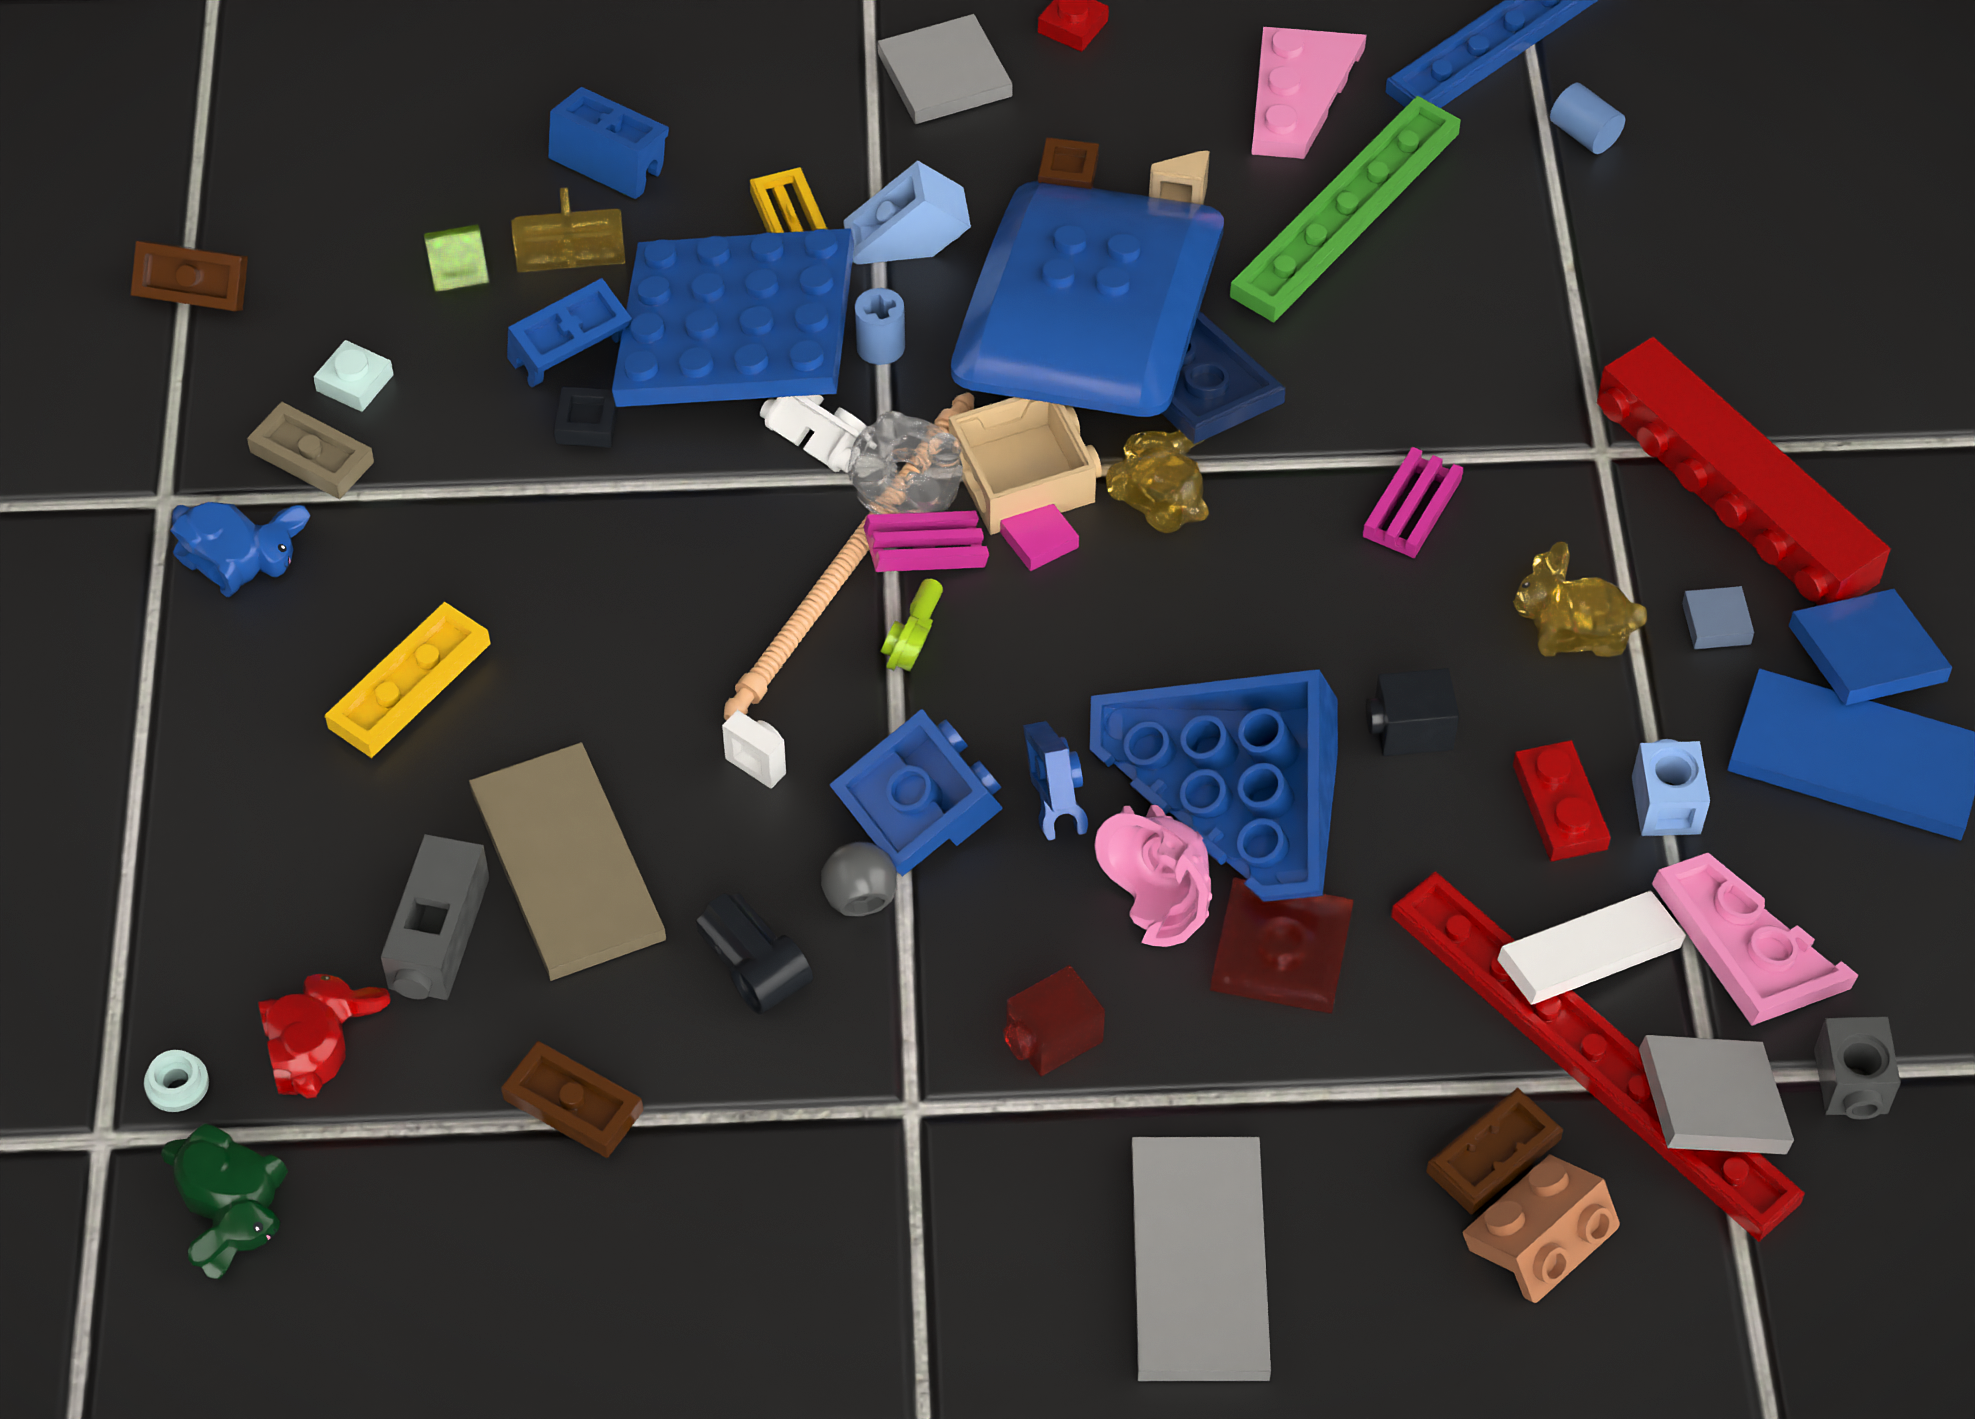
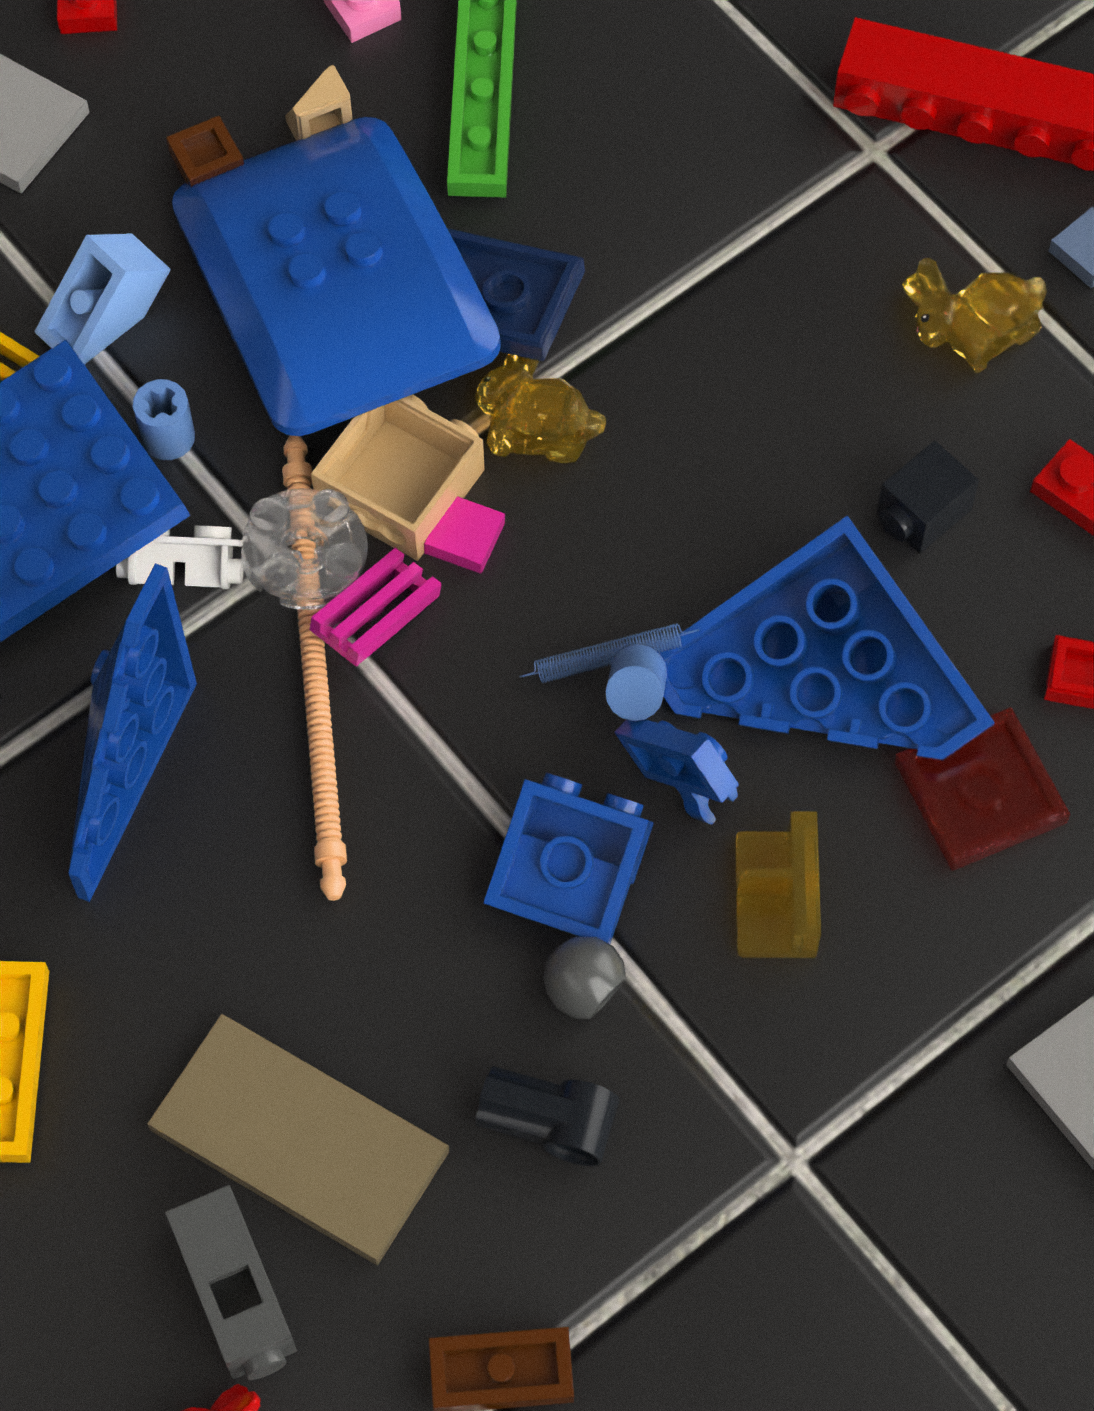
camera: 35 degrees left, 10 degrees up
white plate [722,710,786,789] -> none
lime plate [881,579,943,672] -> none
clear red brick [1003,965,1105,1077] -> none
bright pink helmet [1095,805,1212,947] -> none
dark pink tile [1363,447,1463,558] -> none
none -> blue slope [68,563,197,902]
none -> medium blue piece [519,623,699,683]
none -> medium blue piece [605,645,667,721]
none -> clear yellow panel [735,811,821,958]

